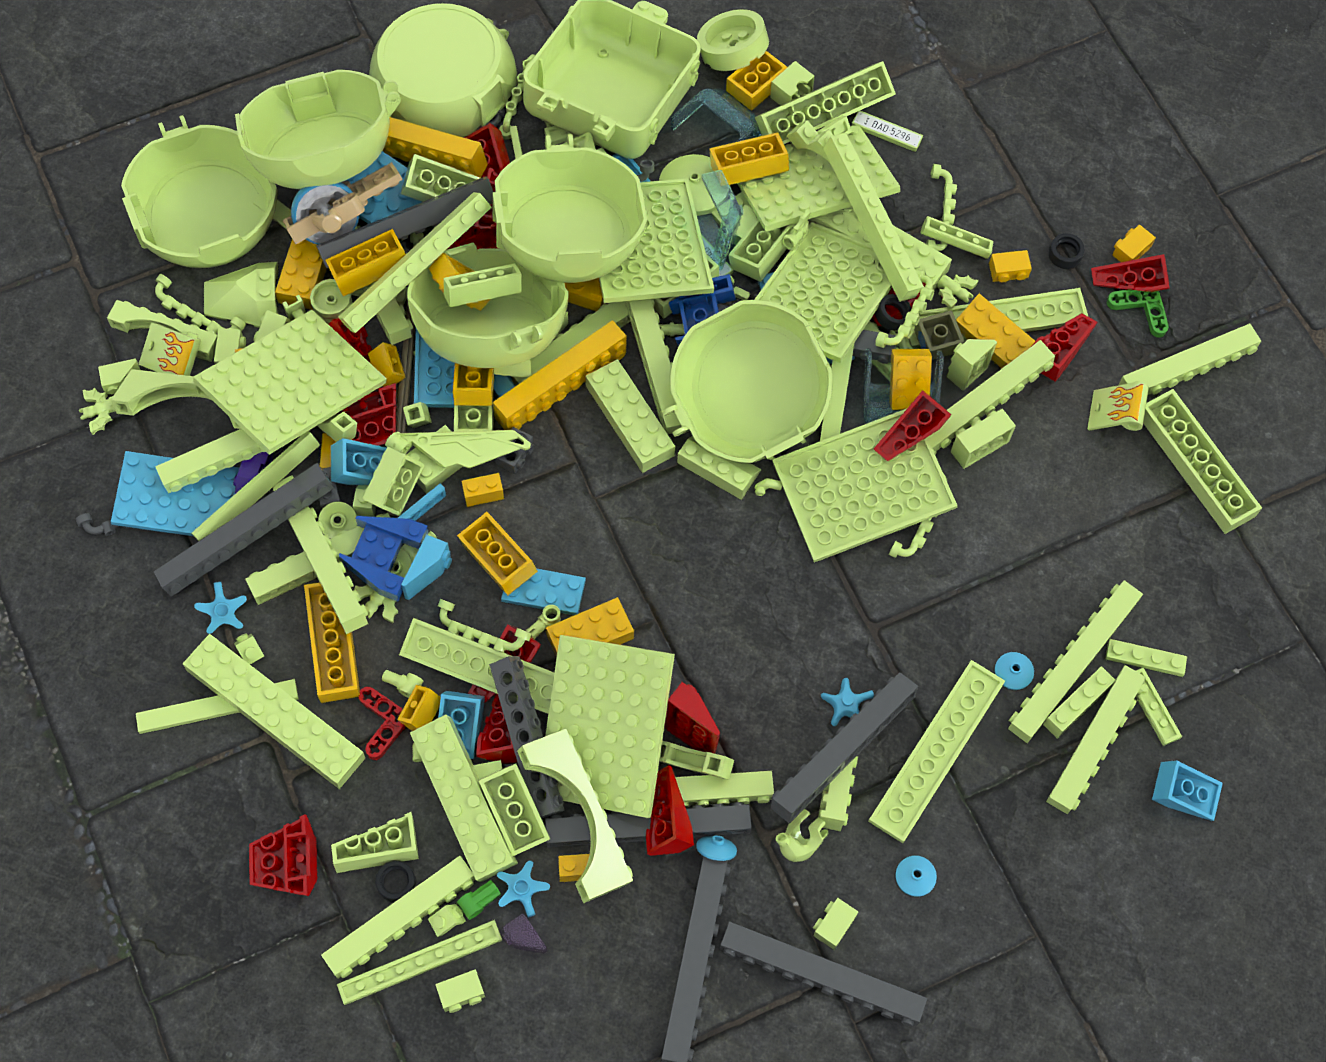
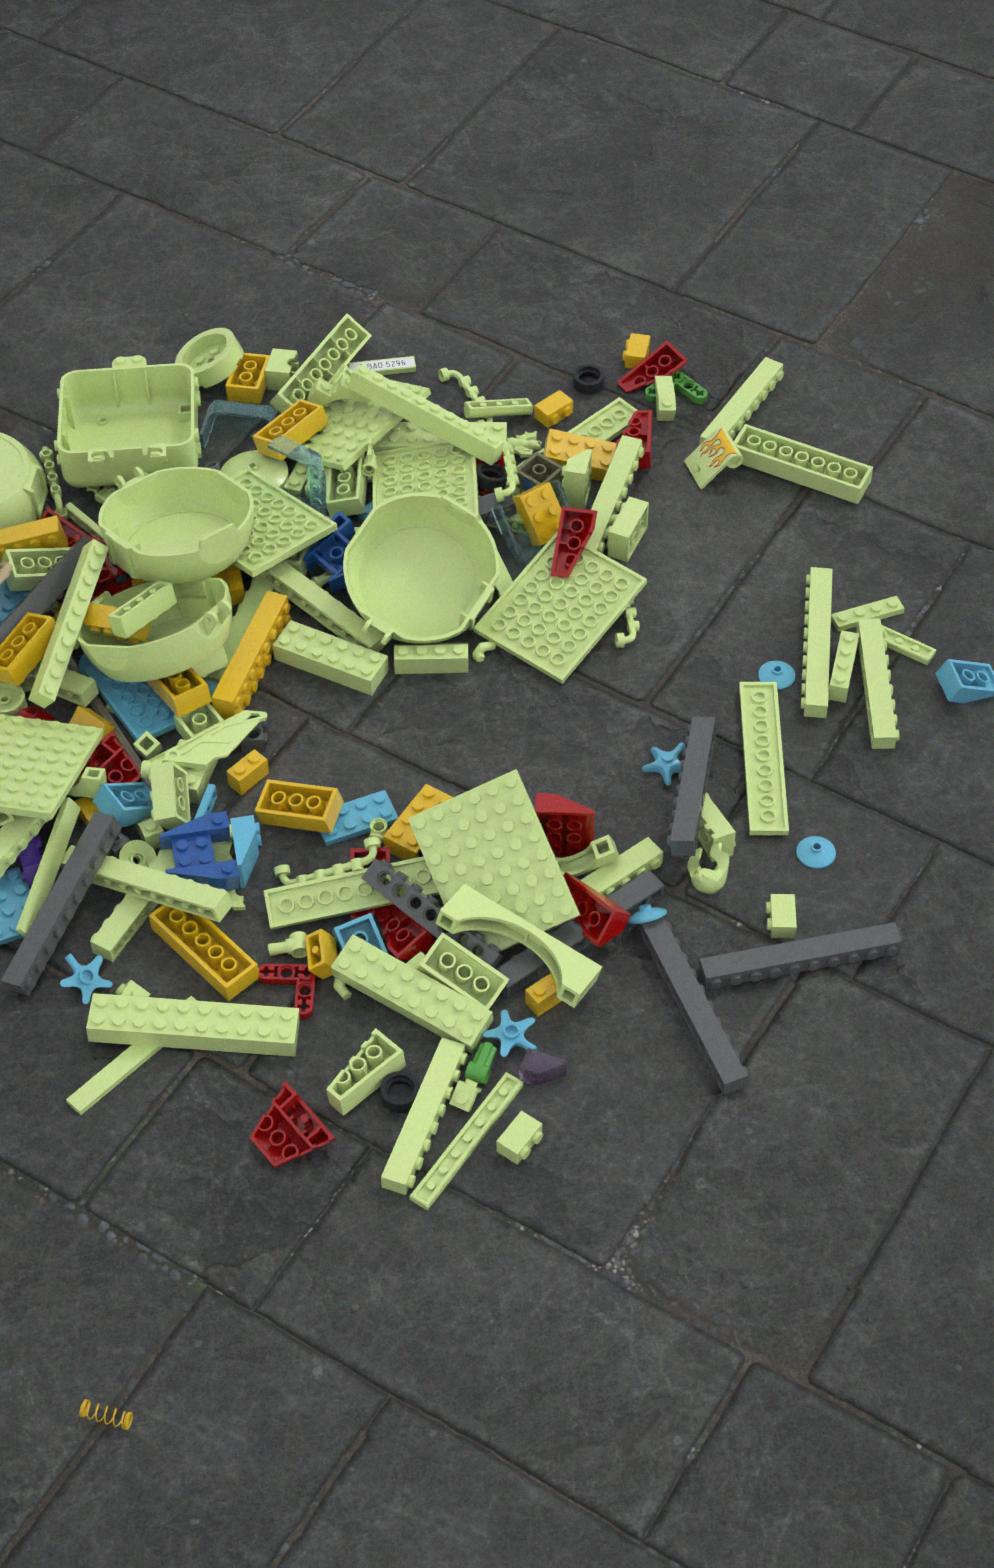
camera: 30 degrees left, 15 degrees down
none -> yellowish green slope [655,376,676,421]

